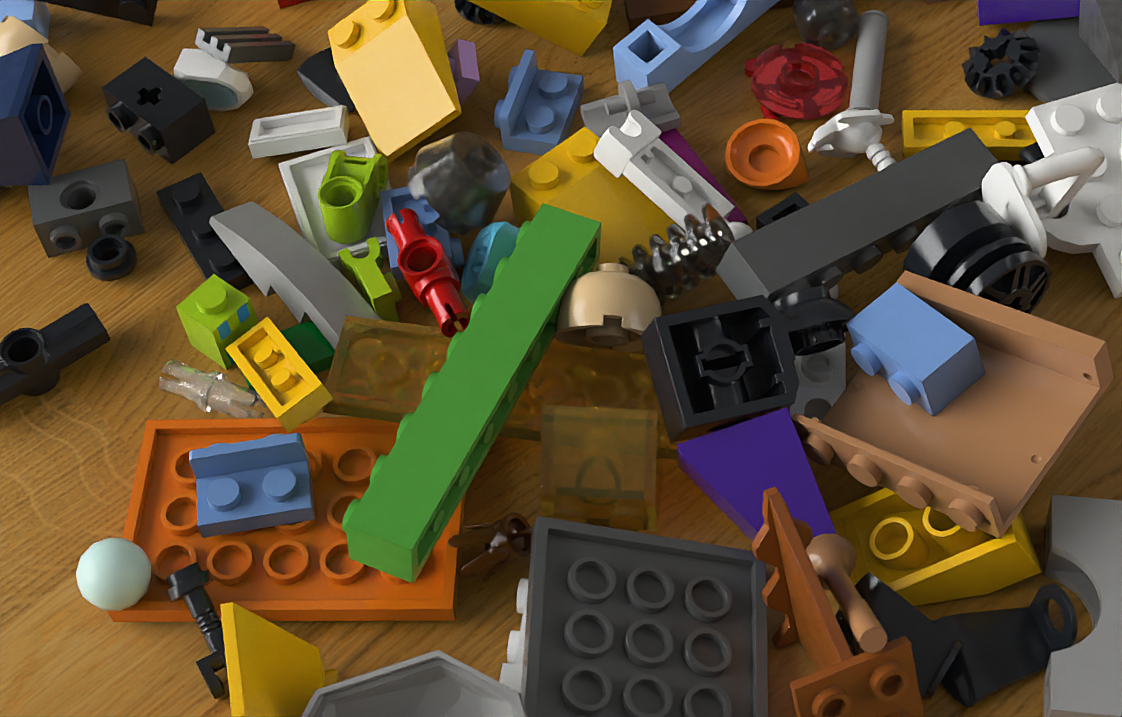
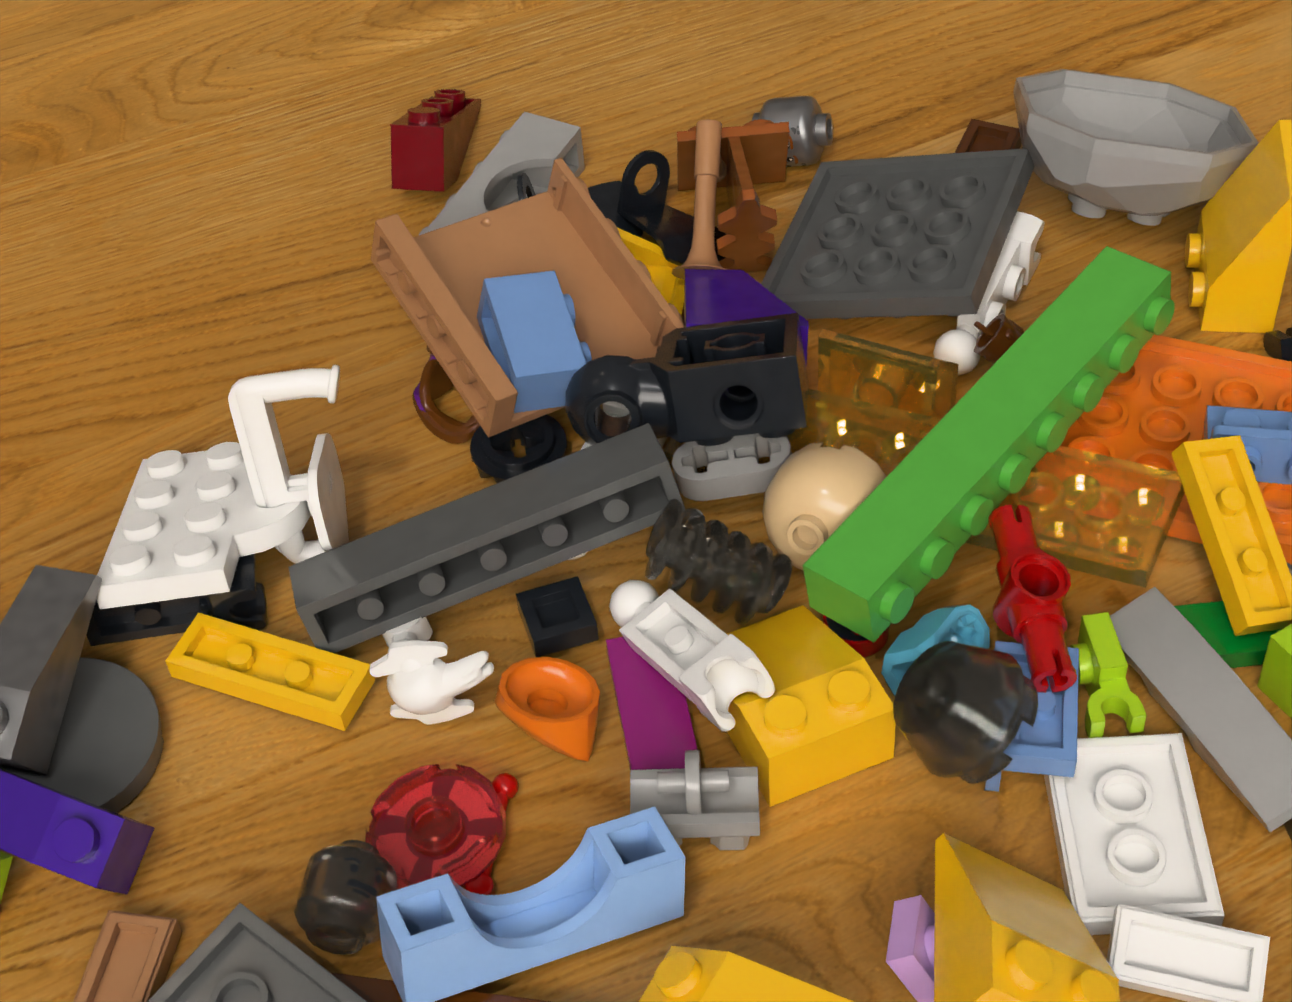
camera: 165 degrees left, 5 degrees down
lime piece [317,150,388,244] -> none
medium blue bracket [494,49,585,155] -> none
light grey pin [845,10,889,127] -> none
black wheel [902,200,1052,314] -> none
black gear [961,28,1041,98] -> none

